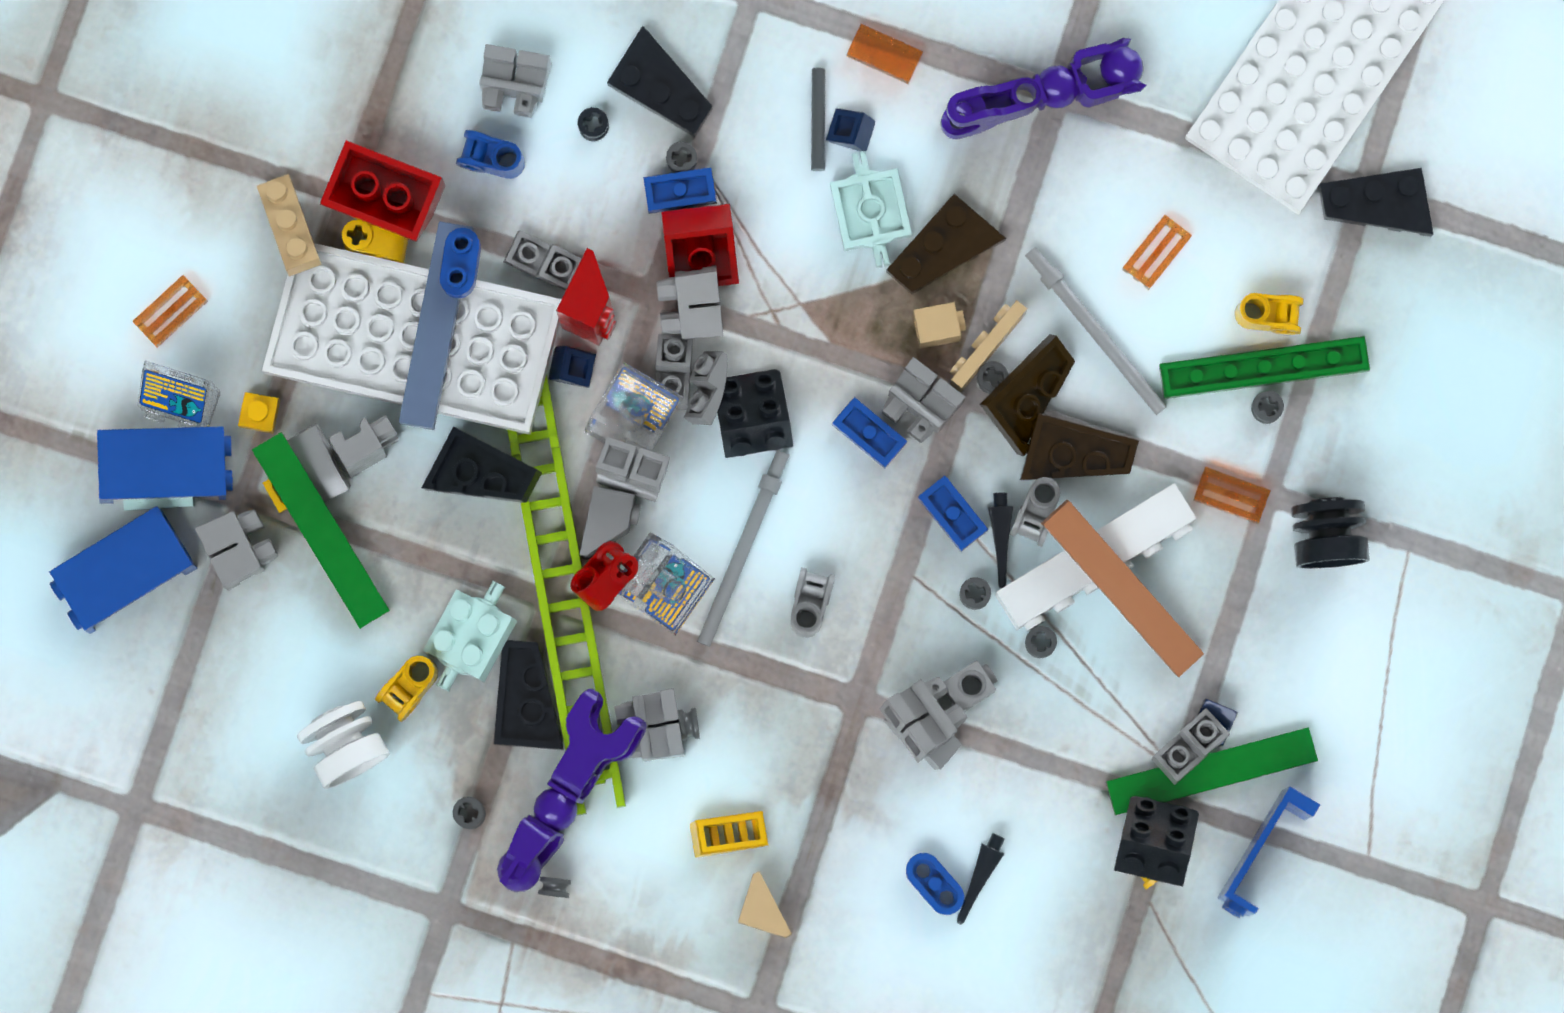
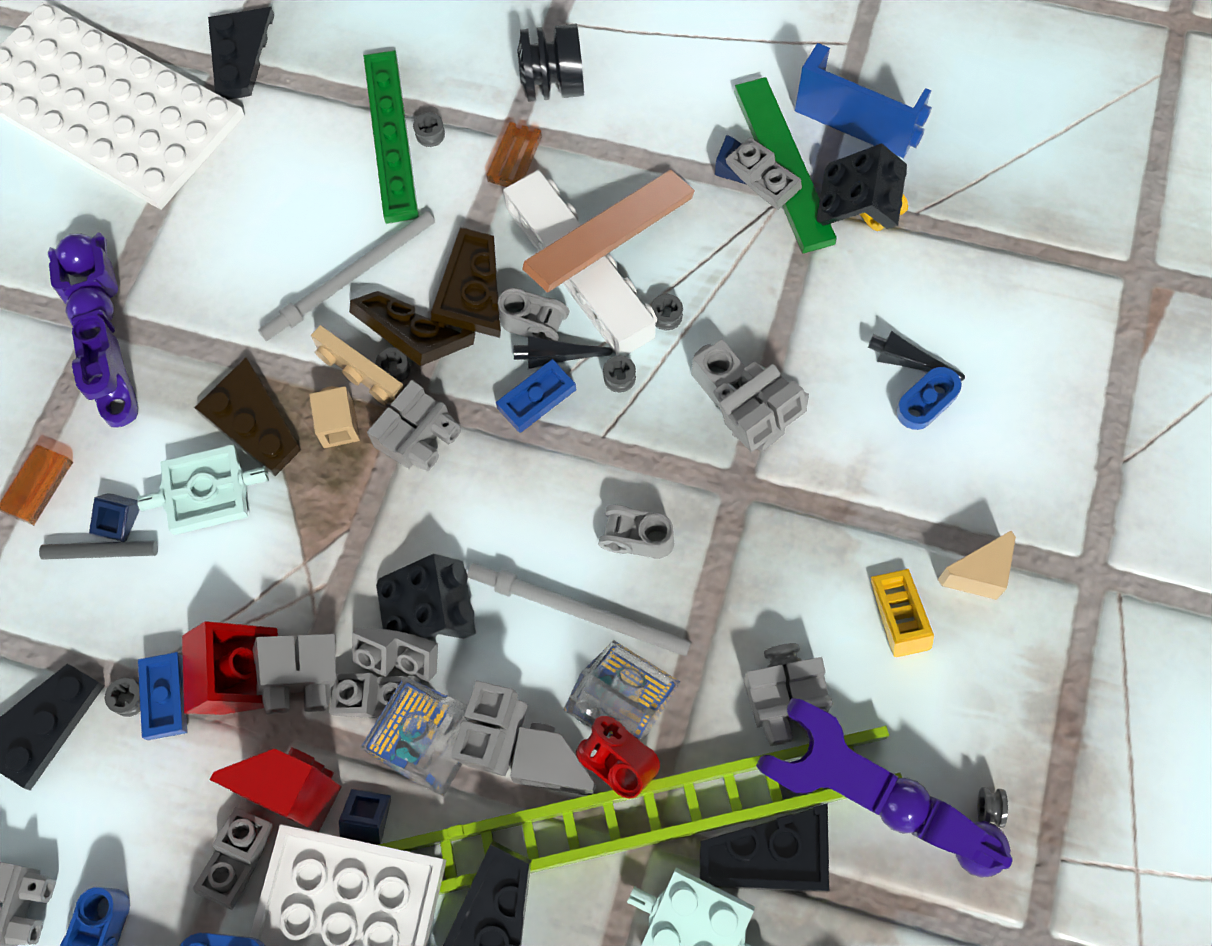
camera: 90 degrees left, 15 degrees down
dark grey bush [452,797,486,830] -> none
black bush [577,107,609,141] -> none
blue plate [832,397,907,469] -> none
clear orange tile [1122,215,1192,290] -> none
yellow piece [1235,293,1304,335] -> none

